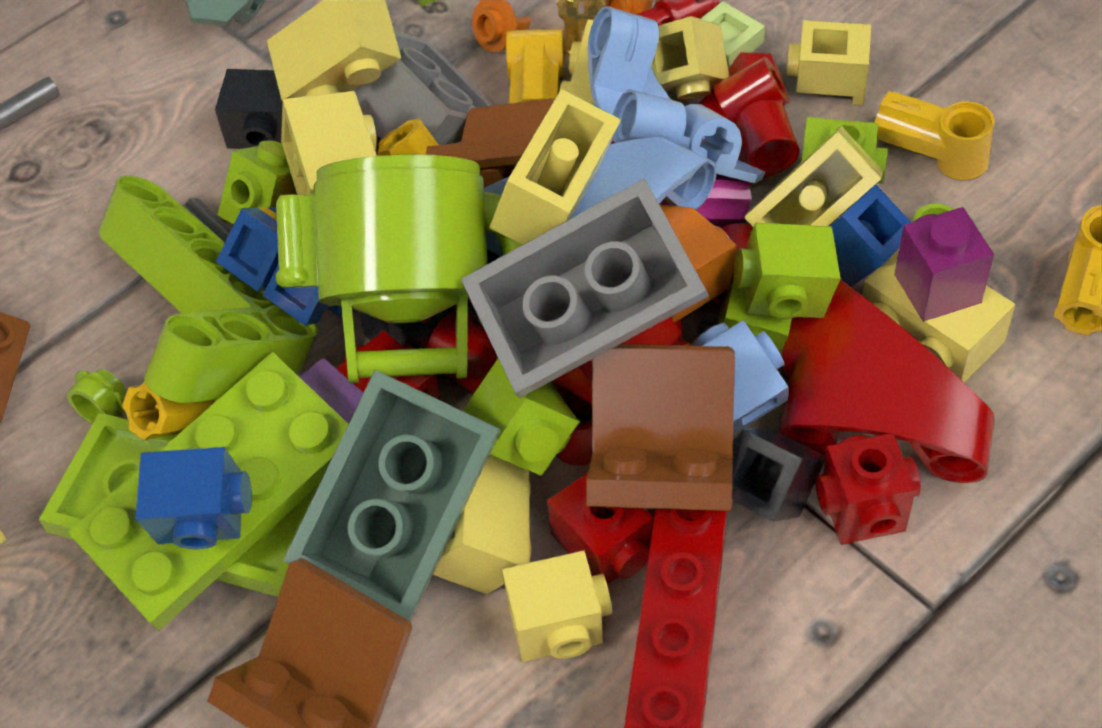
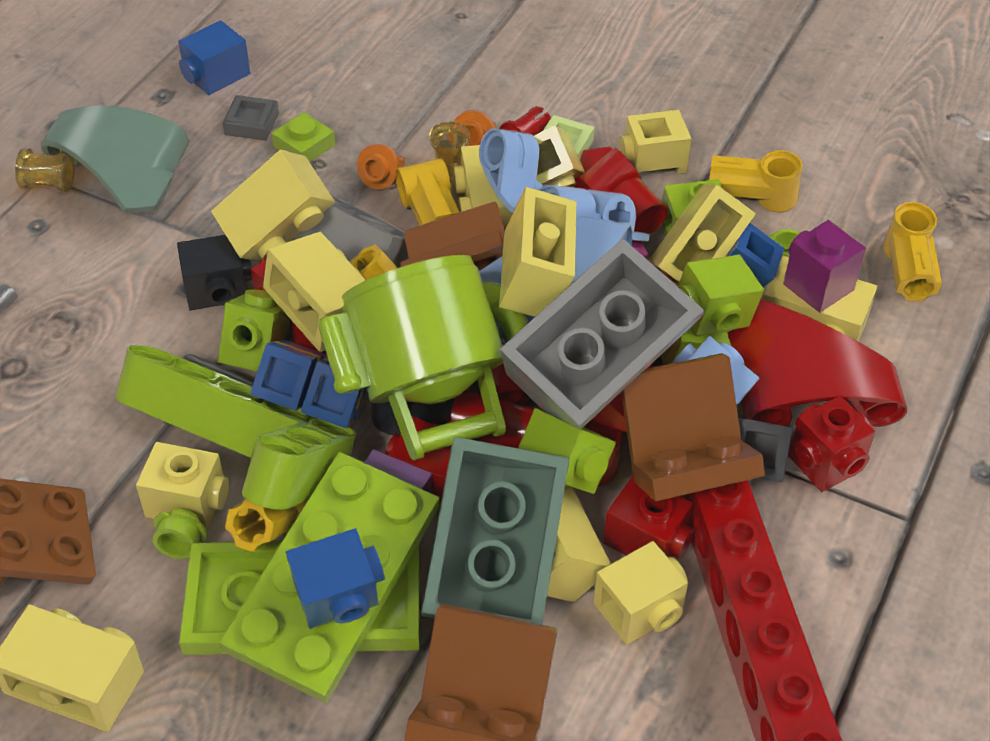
camera: 25 degrees left, 5 degrees down
none -> light yellow brick [136,442,229,530]

